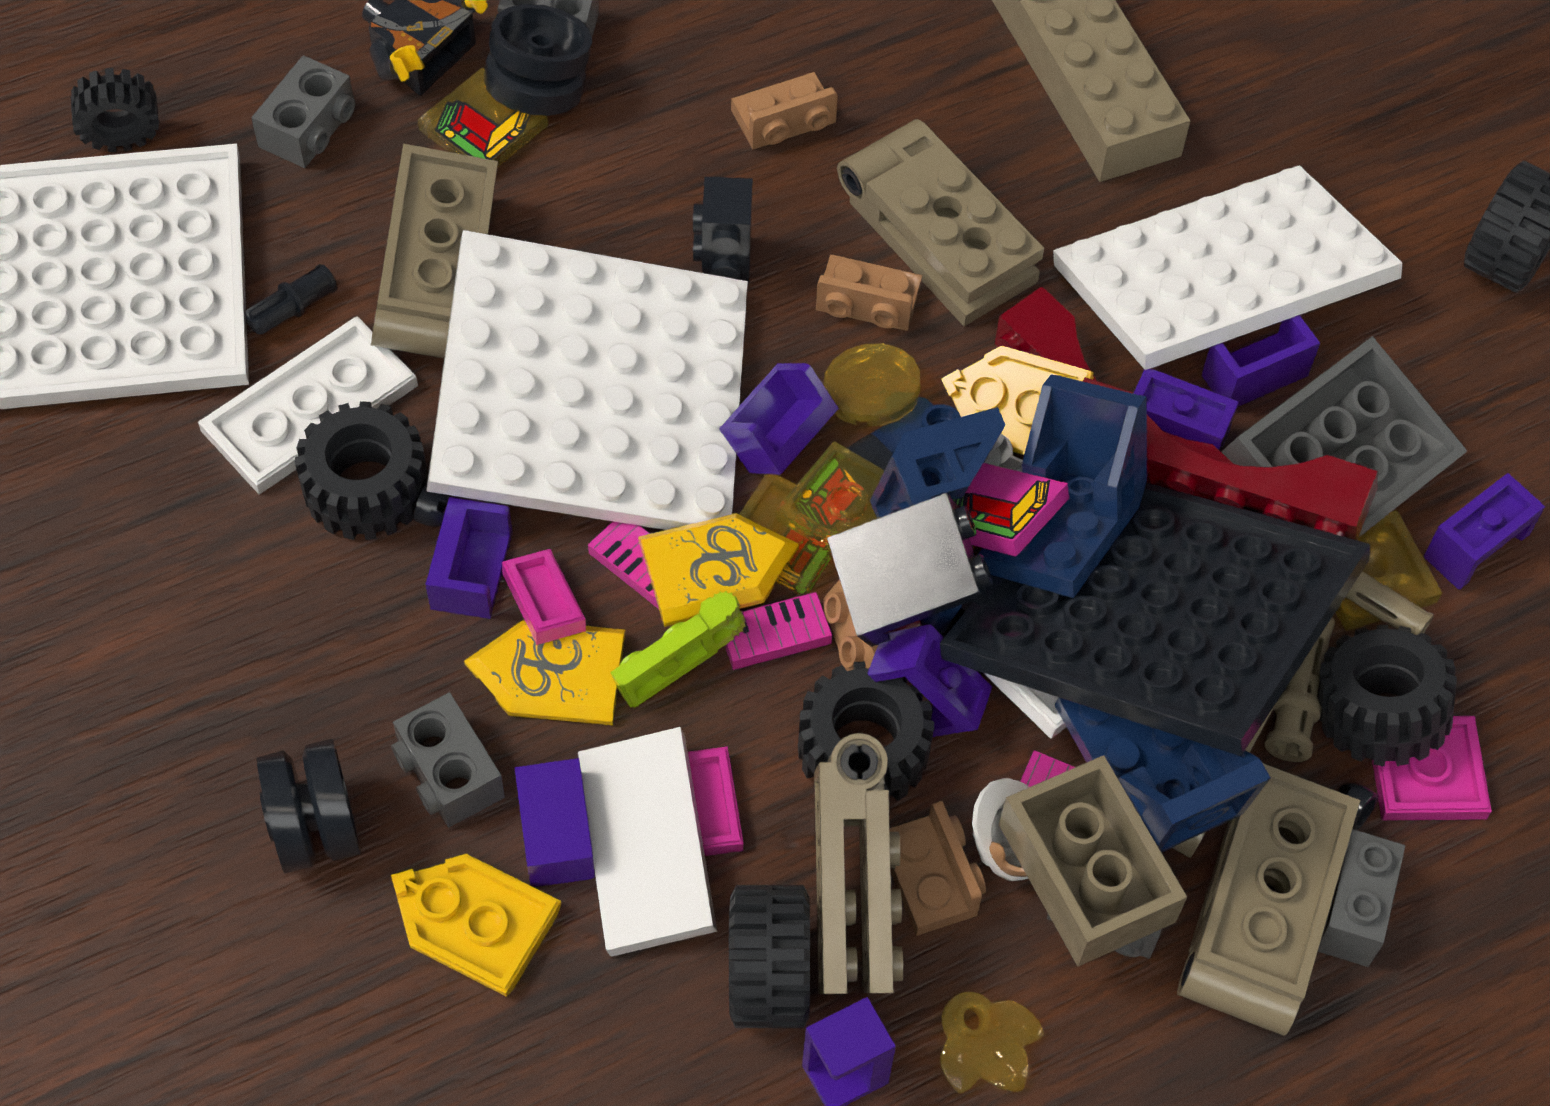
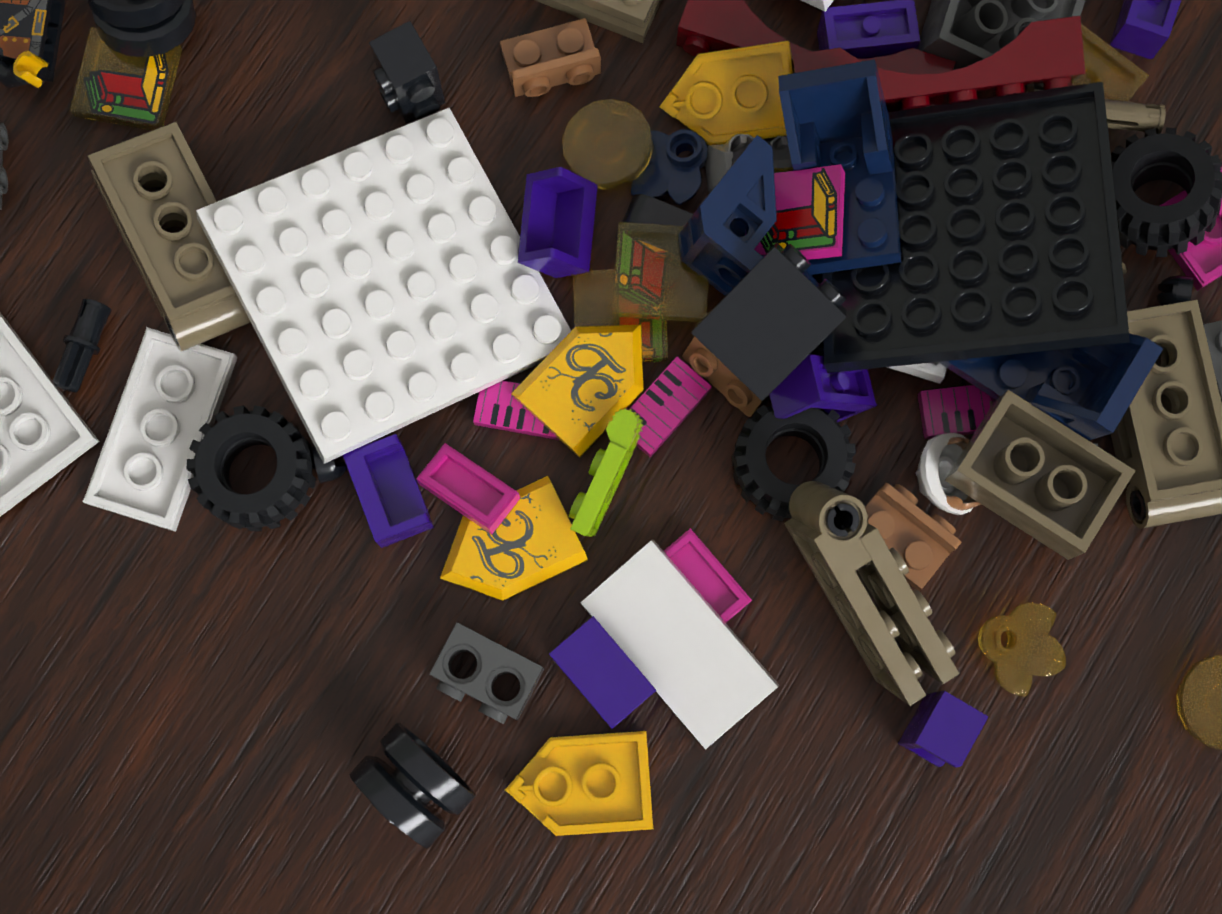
camera: 30 degrees left, 20 degrees up
black tyre [729,885,810,1028] -> none

